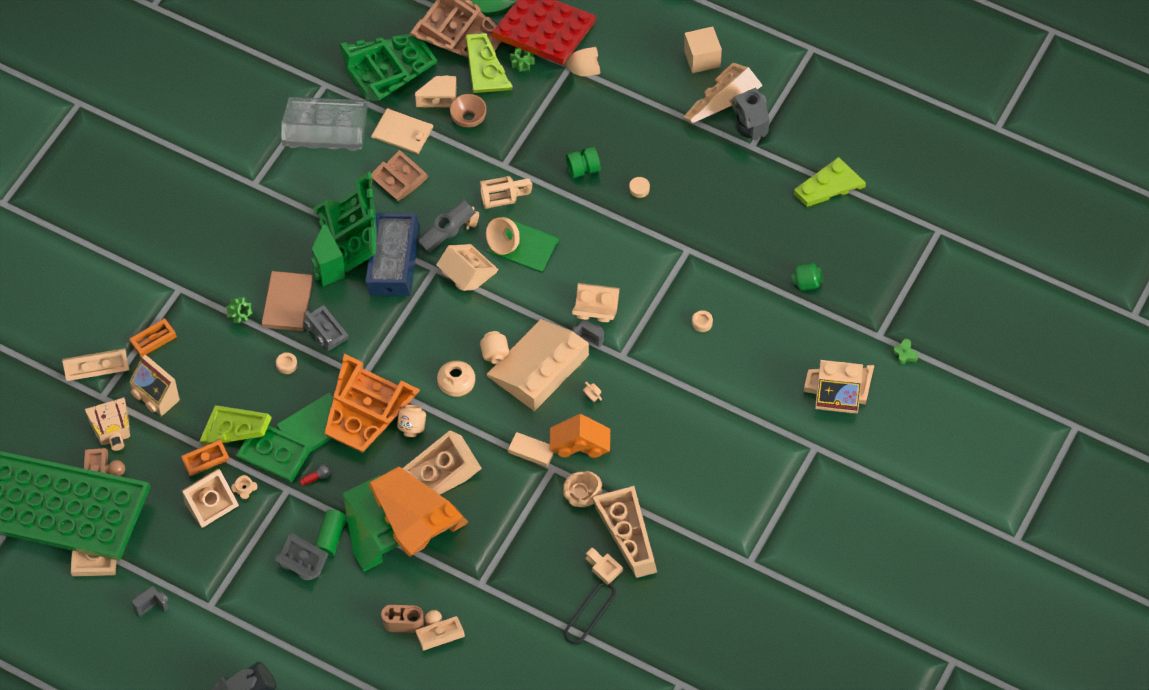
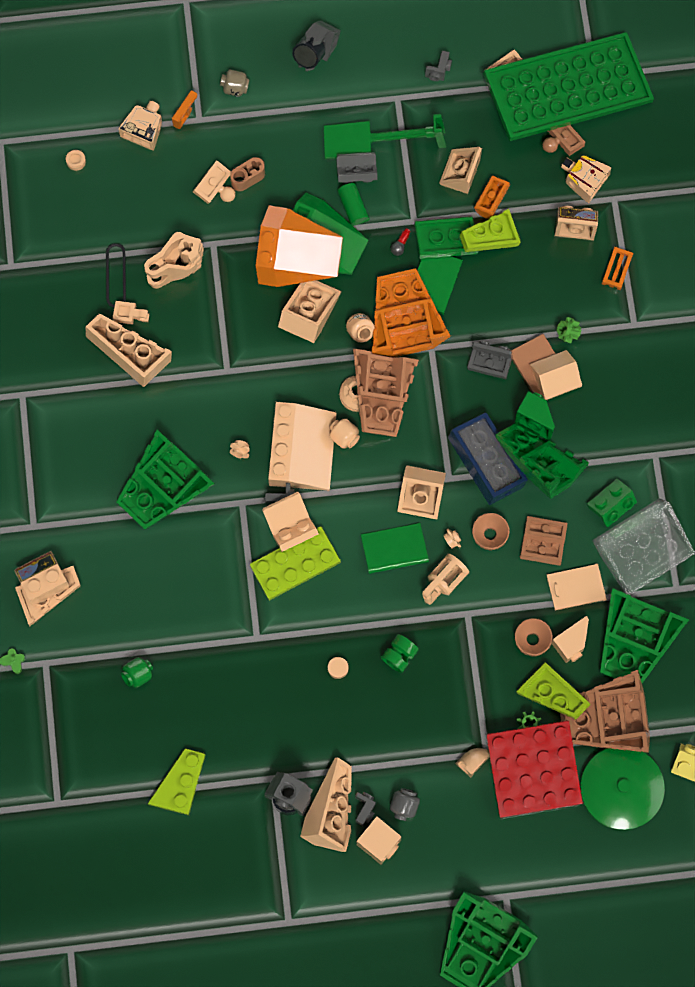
camera: 145 degrees right, 15 degrees up
light nougat plate [63,348,129,381] -> none
light nougat plate [231,475,257,499] -> none
light nougat tile [276,353,297,374] -> none
dark grey piece [418,199,476,253] -> none
light nougat piece [486,217,519,255] -> none
light nougat tile [508,432,554,467] -> none
orange brick [550,414,610,458] -> none
light nougat hair [563,471,602,507] -> none
light nougat tile [692,311,713,332] -> none
none -> green wedge [116,430,215,530]
none -> light nougat piece [144,232,204,289]
none -> lime plate [249,527,341,601]
none -> green piece [324,114,447,159]
none -> nougat wedge [353,349,419,437]
none -> dark grey bracket [355,792,376,827]
none -> dark grey head [390,788,420,821]
none -> nougat piece [472,513,509,550]
none -> light nougat slope [529,350,582,400]
none -> green bracket [587,479,637,527]

